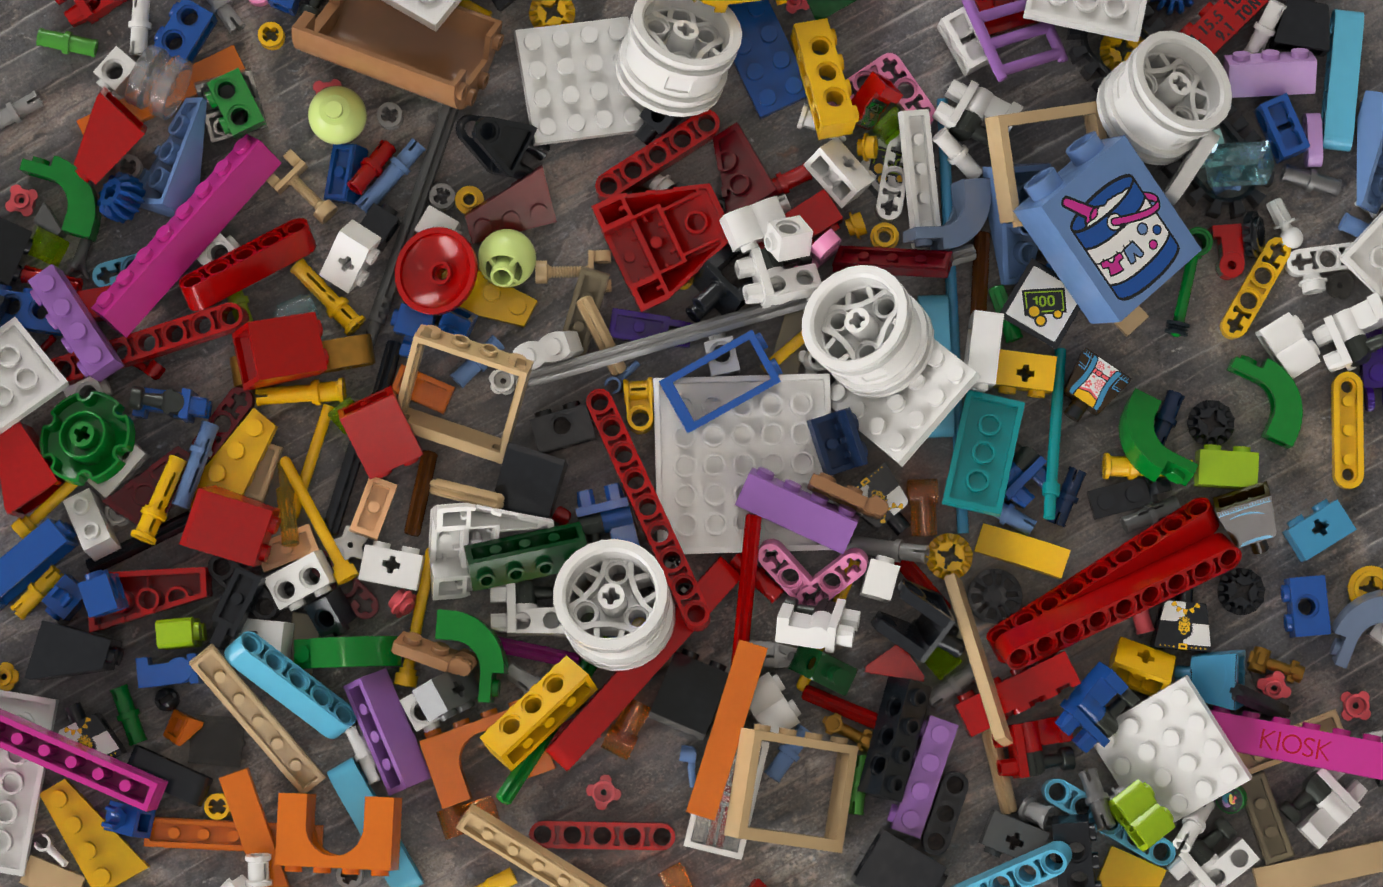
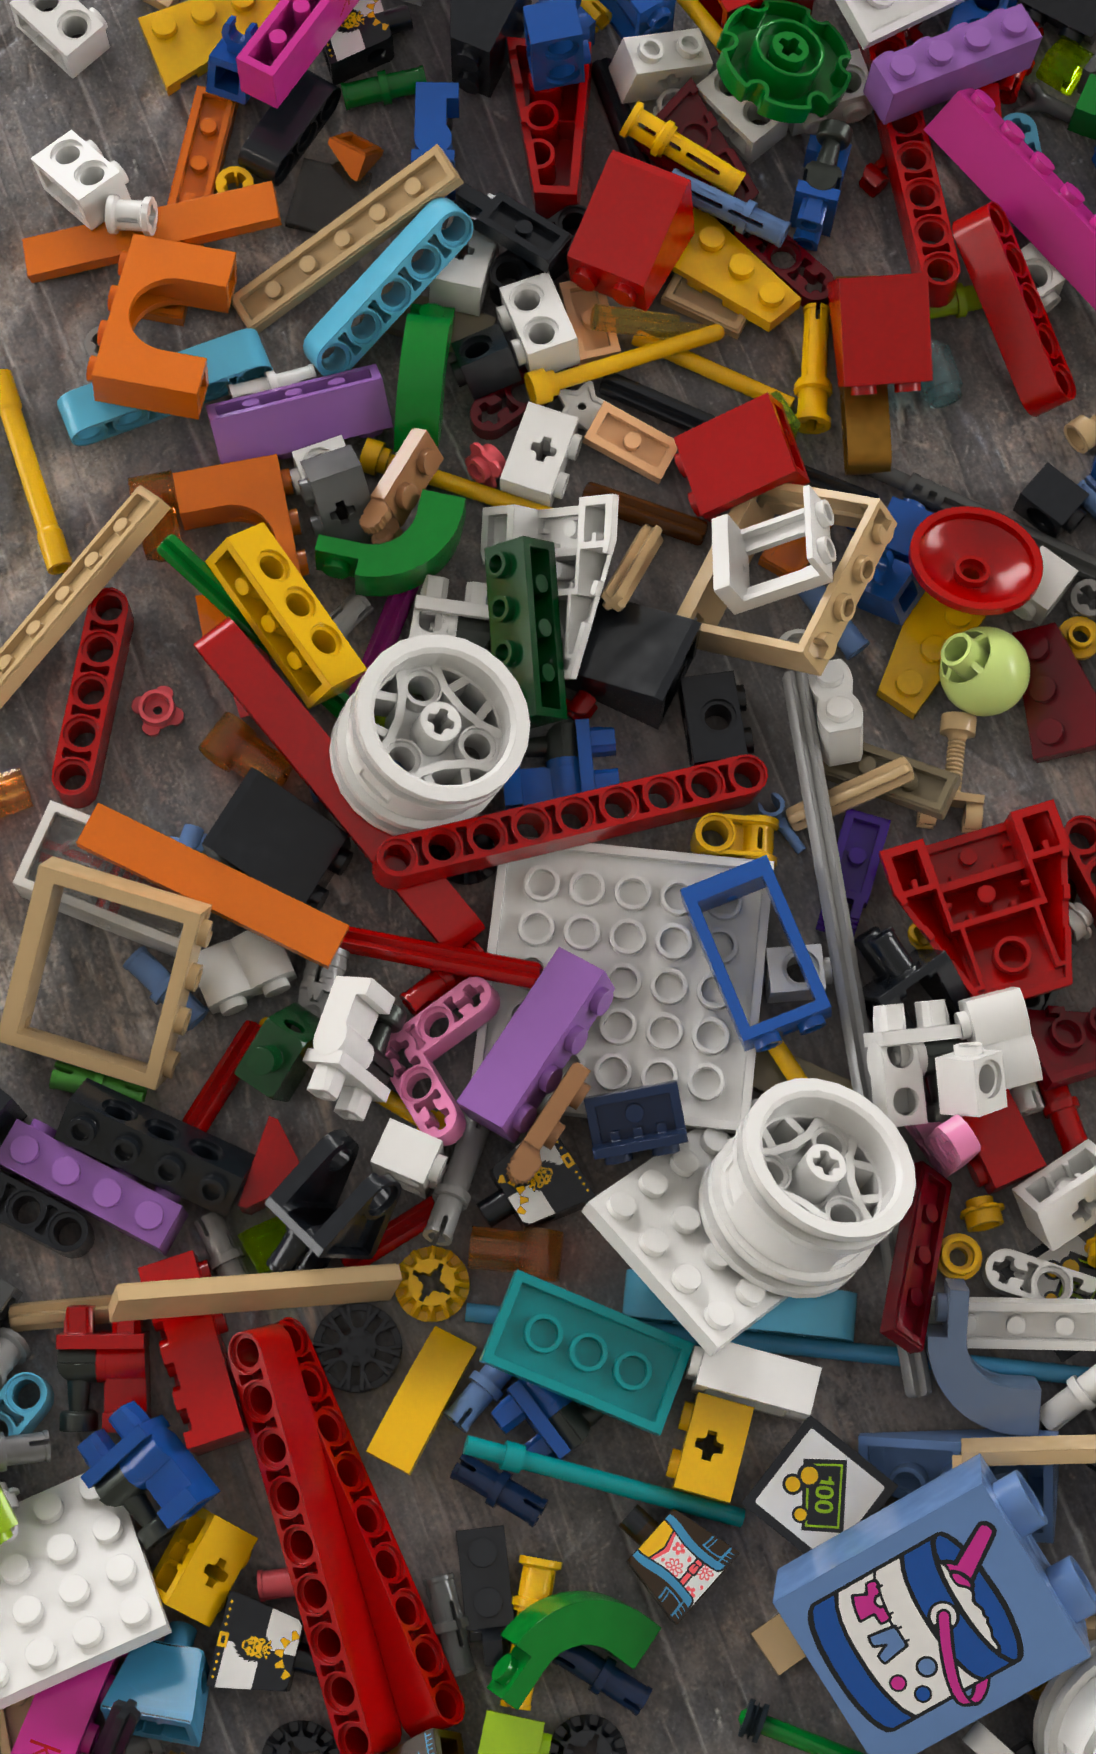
camera: 95 degrees right, 10 degrees down
lime brick [155,617,207,650] -> none
black hinge [155,688,180,711] -> none
yellow pin [290,258,366,336] -> none
white brick [319,219,382,293] -> none
pearl gold bar [821,712,872,752] -> none
reddish brown axle [970,231,990,315] -> none
green axle [988,285,1023,344] -> none
none -> white panel [711,485,836,615]

